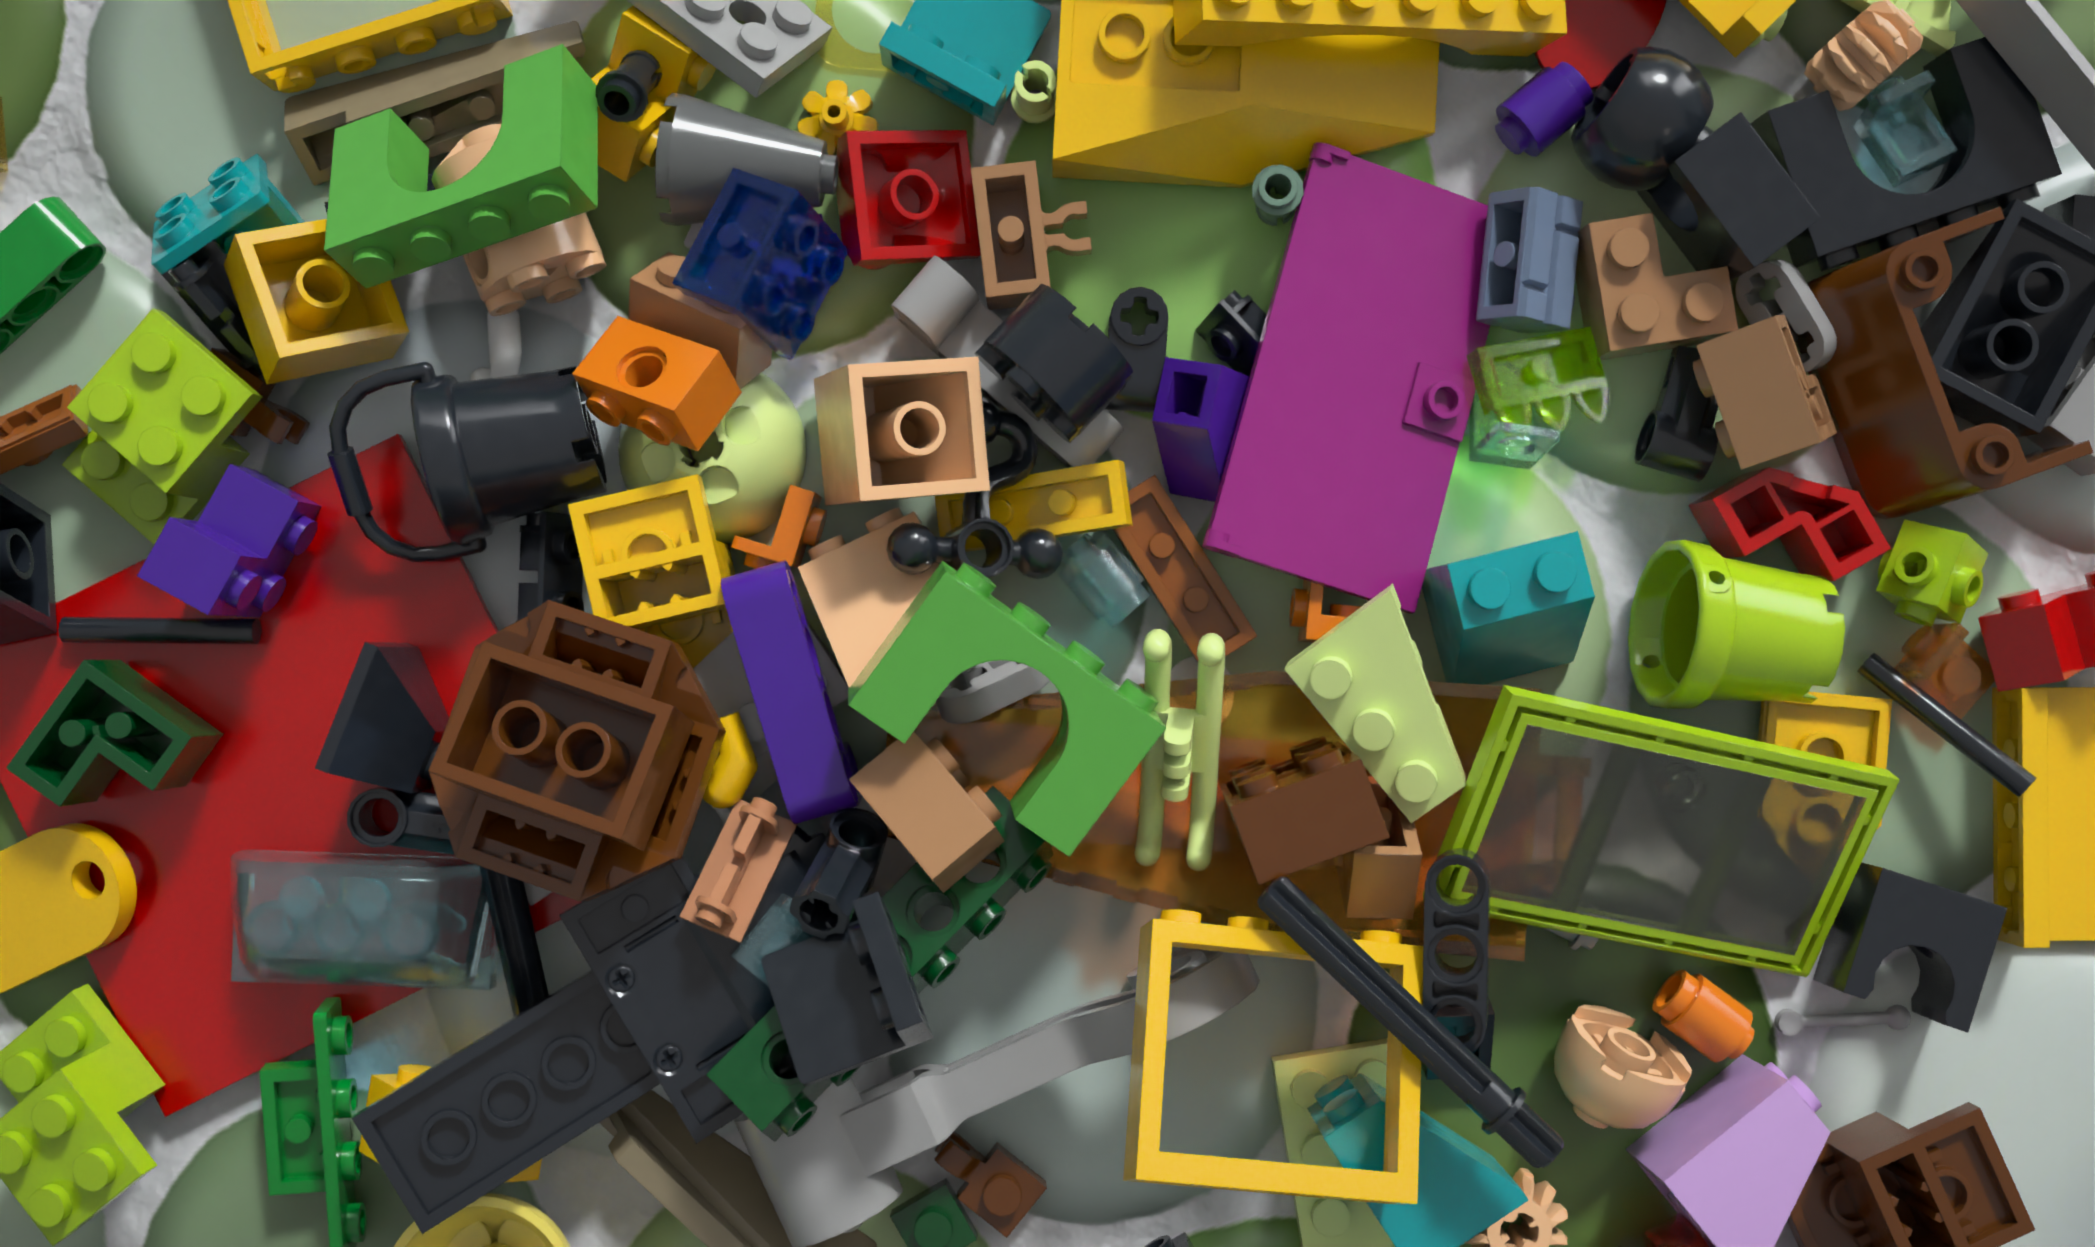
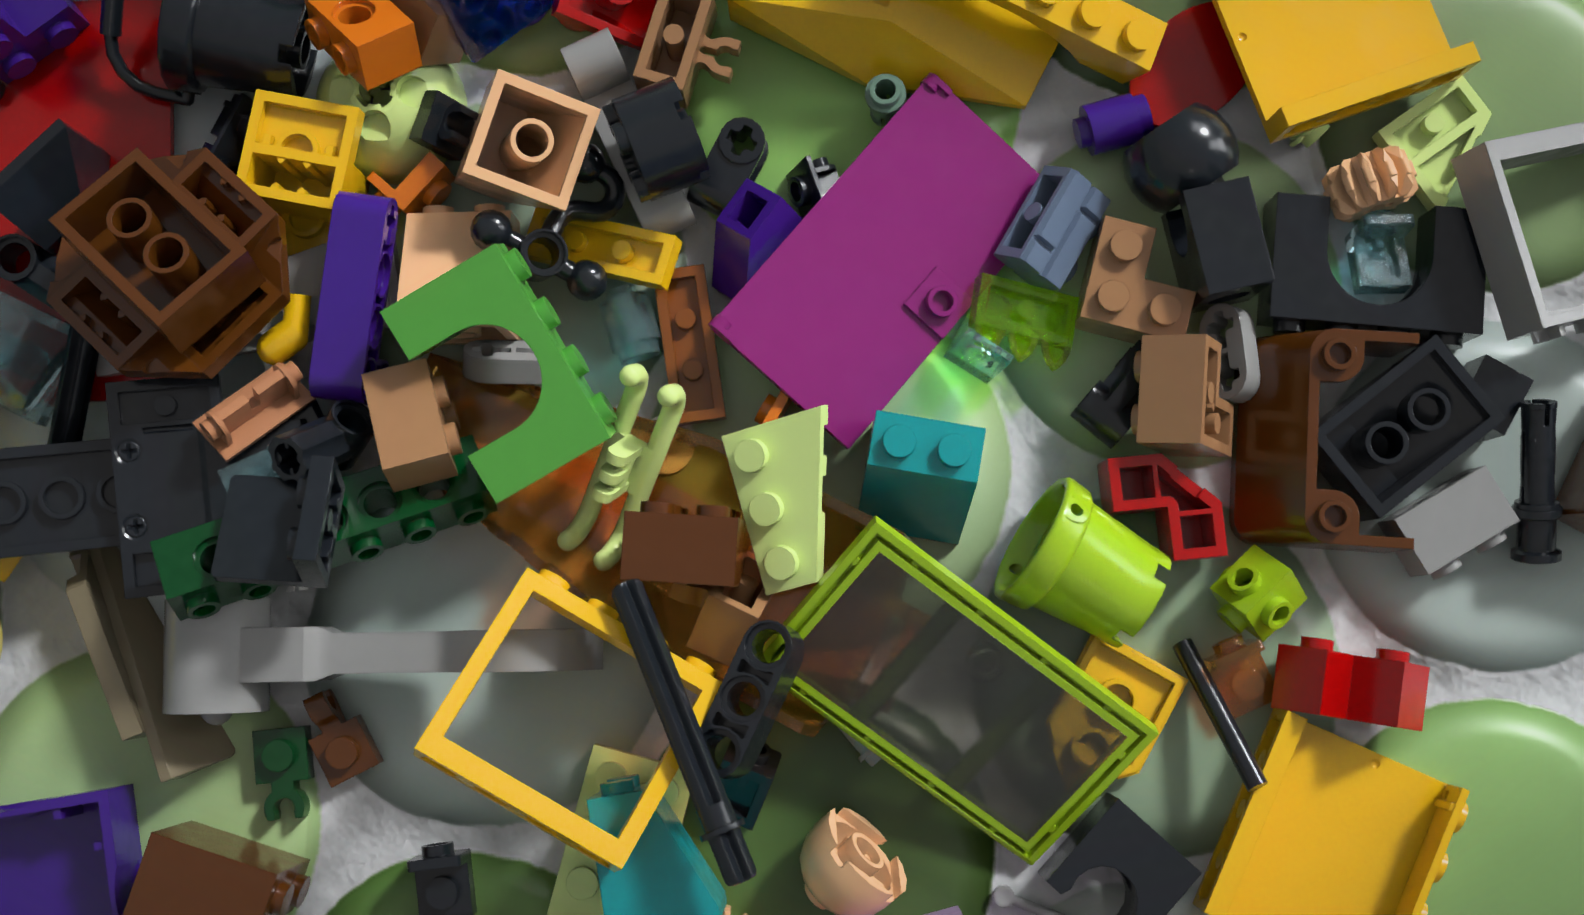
camera: 35 degrees right, 5 degrees down
orange brick [1652,970,1755,1063] -> none
none -> black tile [409,90,478,161]

